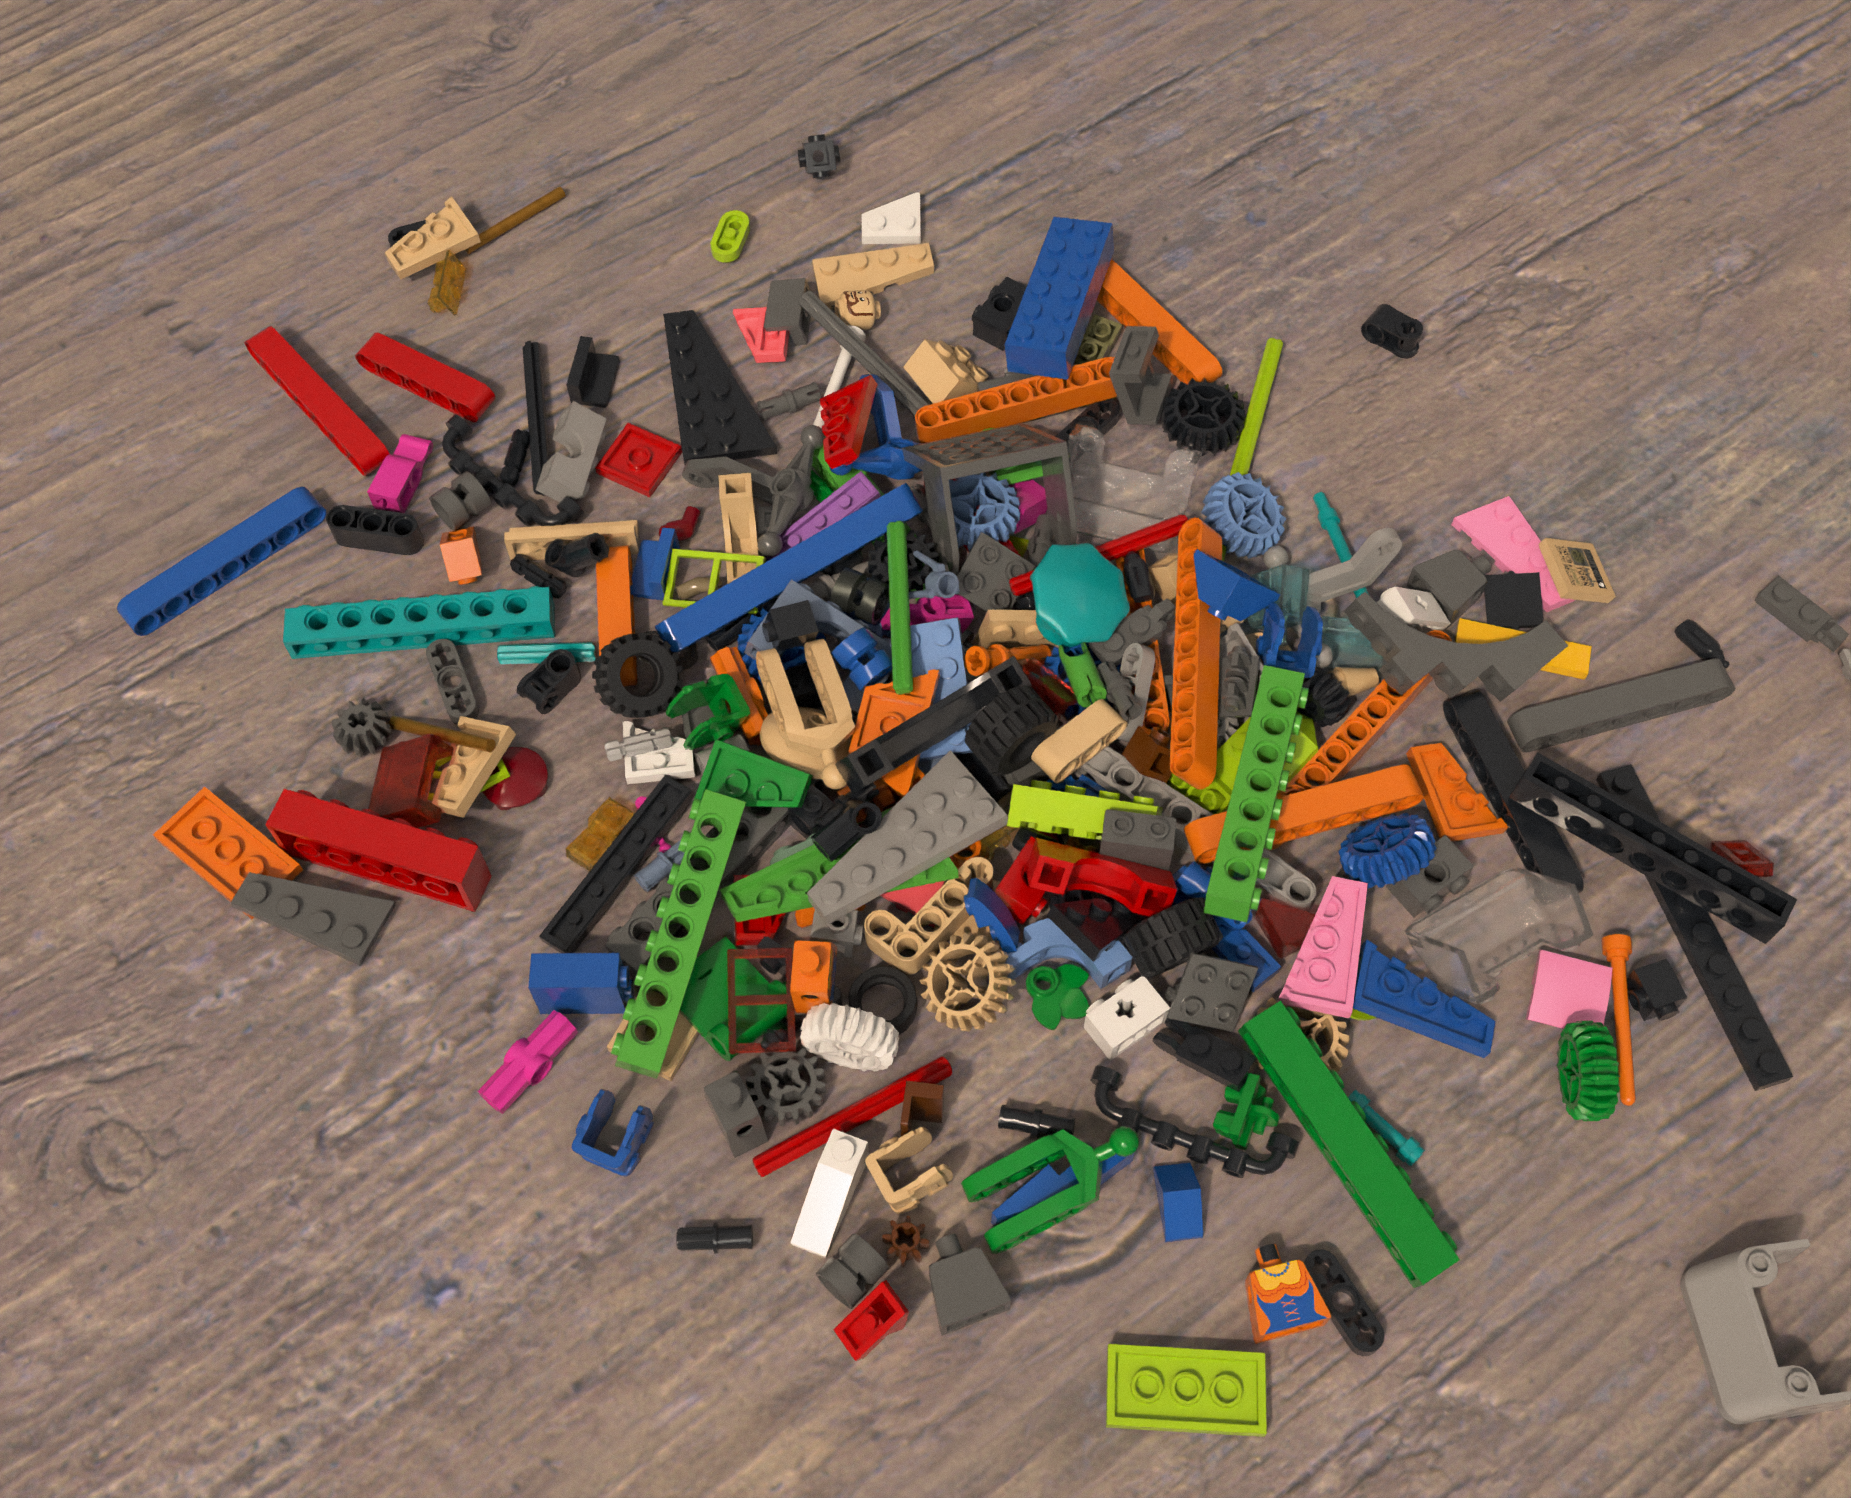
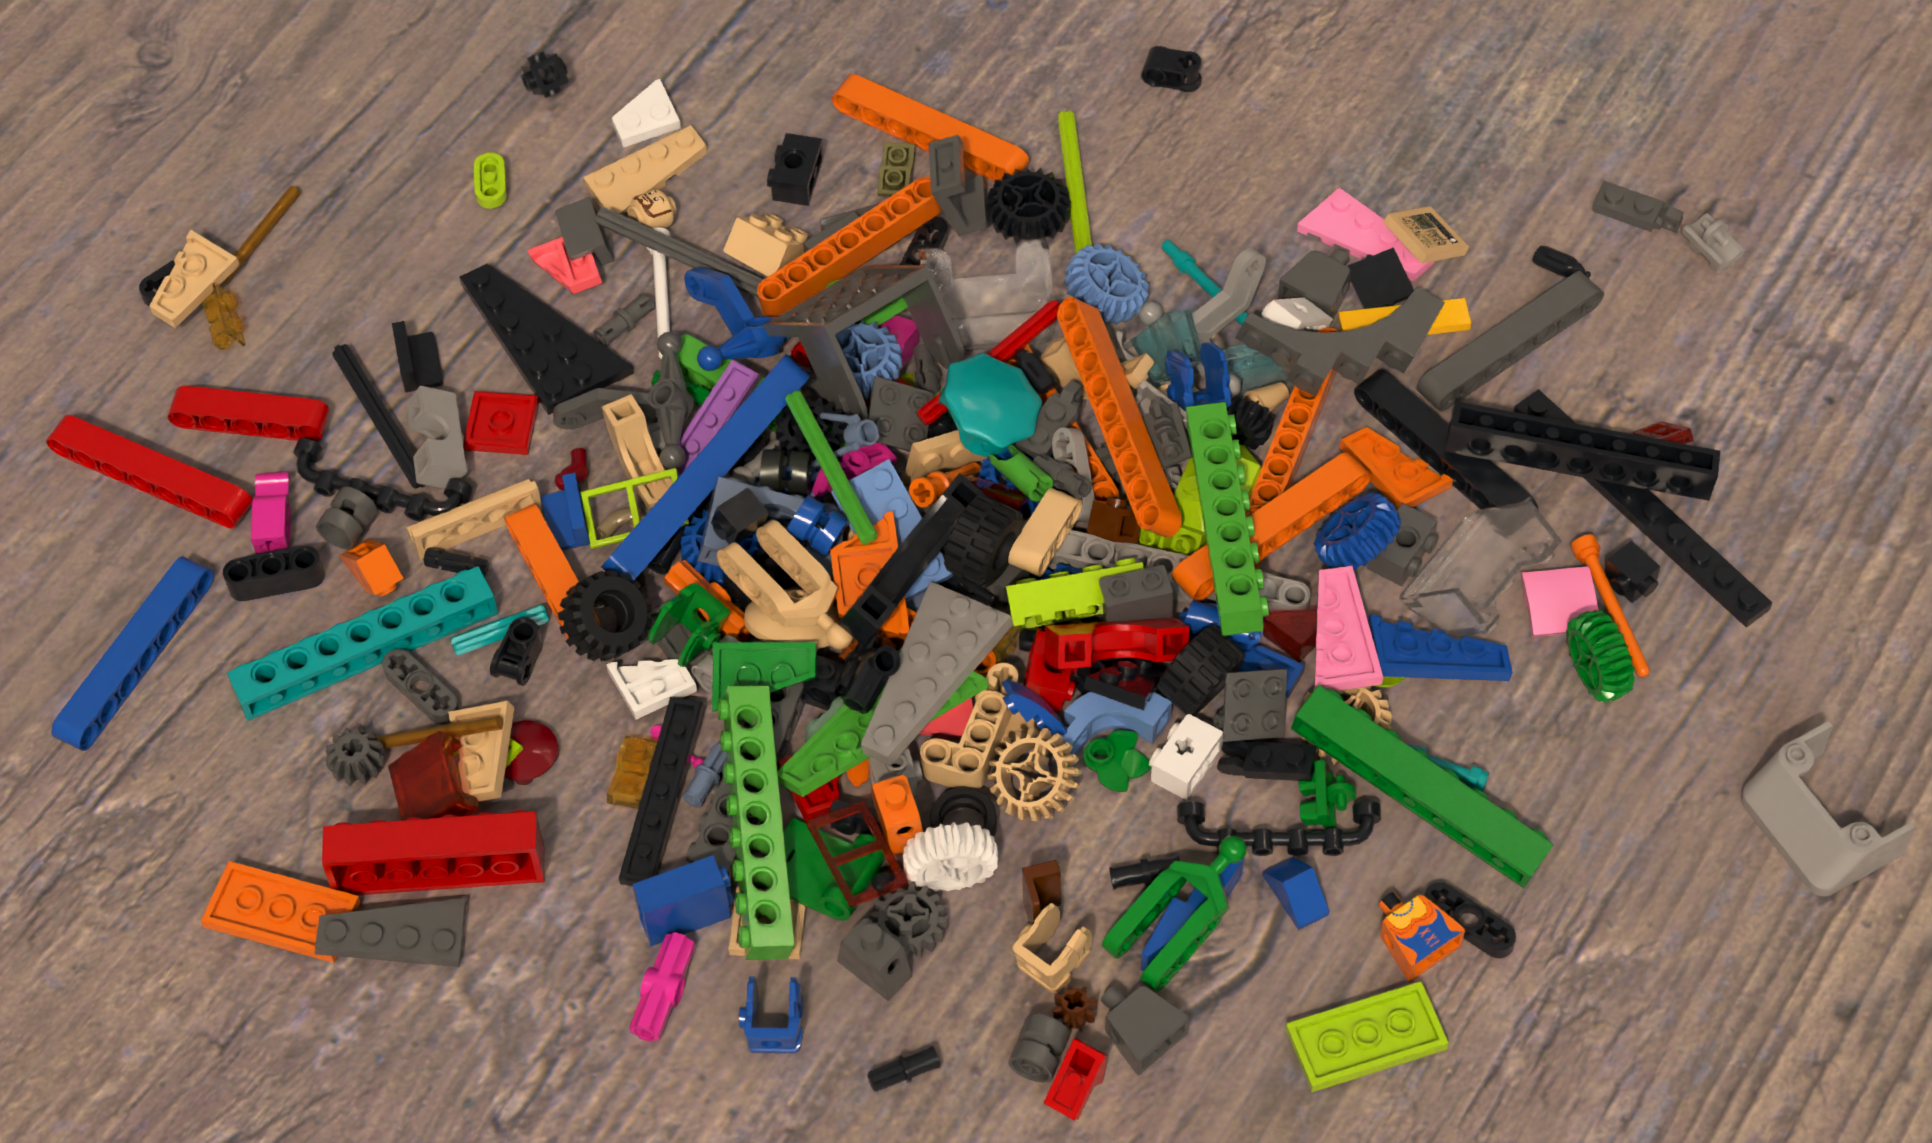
camera: 20 degrees left, 5 degrees down
black axle [500,429,530,486] -> none
black piece [545,533,609,578] -> none
light grey axle [605,728,673,761] -> none
red axle [752,1057,952,1177] -> none
white slope [791,1129,870,1258] -> none
red wing [819,375,877,469] -> none
blue brick [1004,217,1114,380] -> none
blue slope [1194,549,1280,621] -> none

